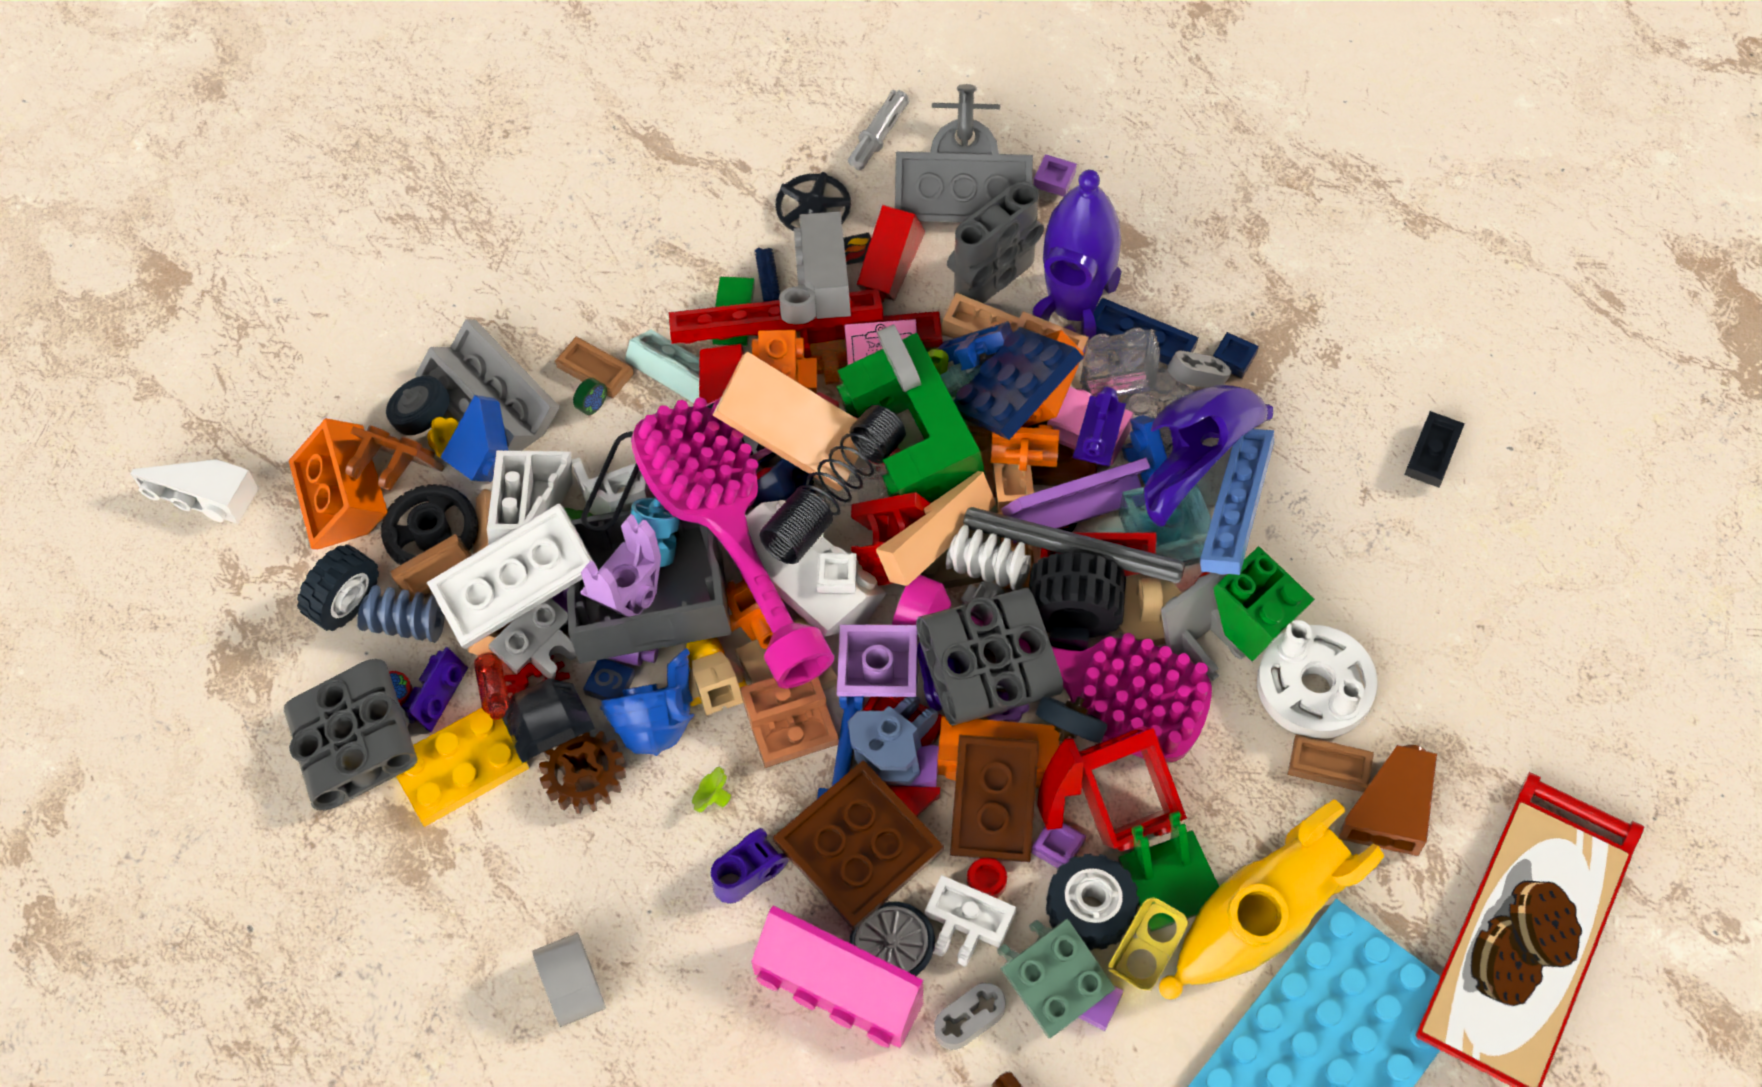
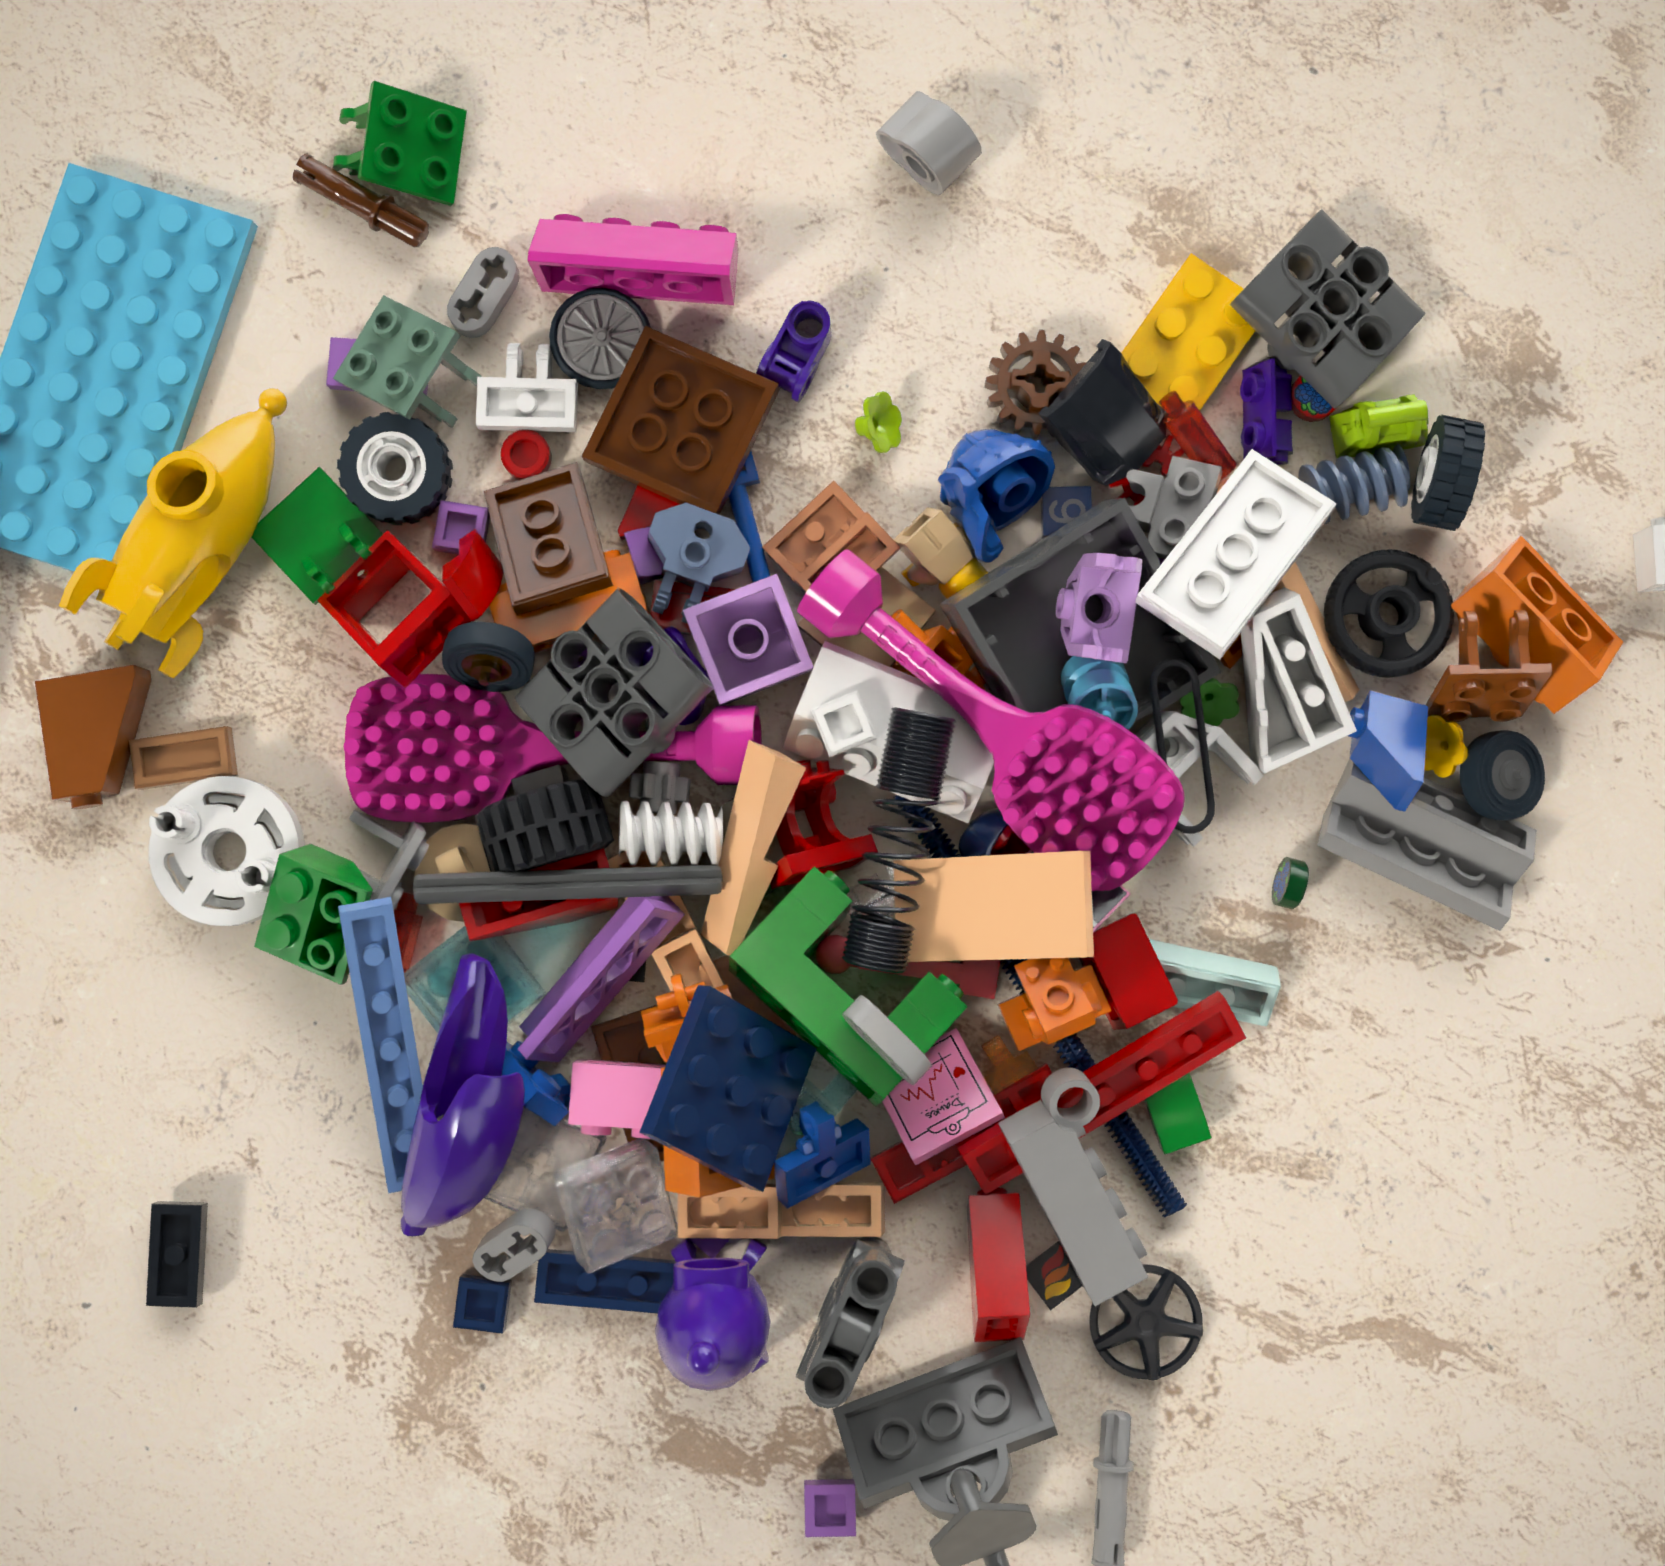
camera: 155 degrees right, 25 degrees up
medium nougat tile [390,534,472,601] -> none
medium nougat tile [555,336,634,399] -> none
lime rock [928,349,949,376] -> none
dark purple hinge [1073,387,1126,466] -> none
light yellow piece [1107,898,1189,991] -> none
none -> lime piece [1329,394,1429,458]

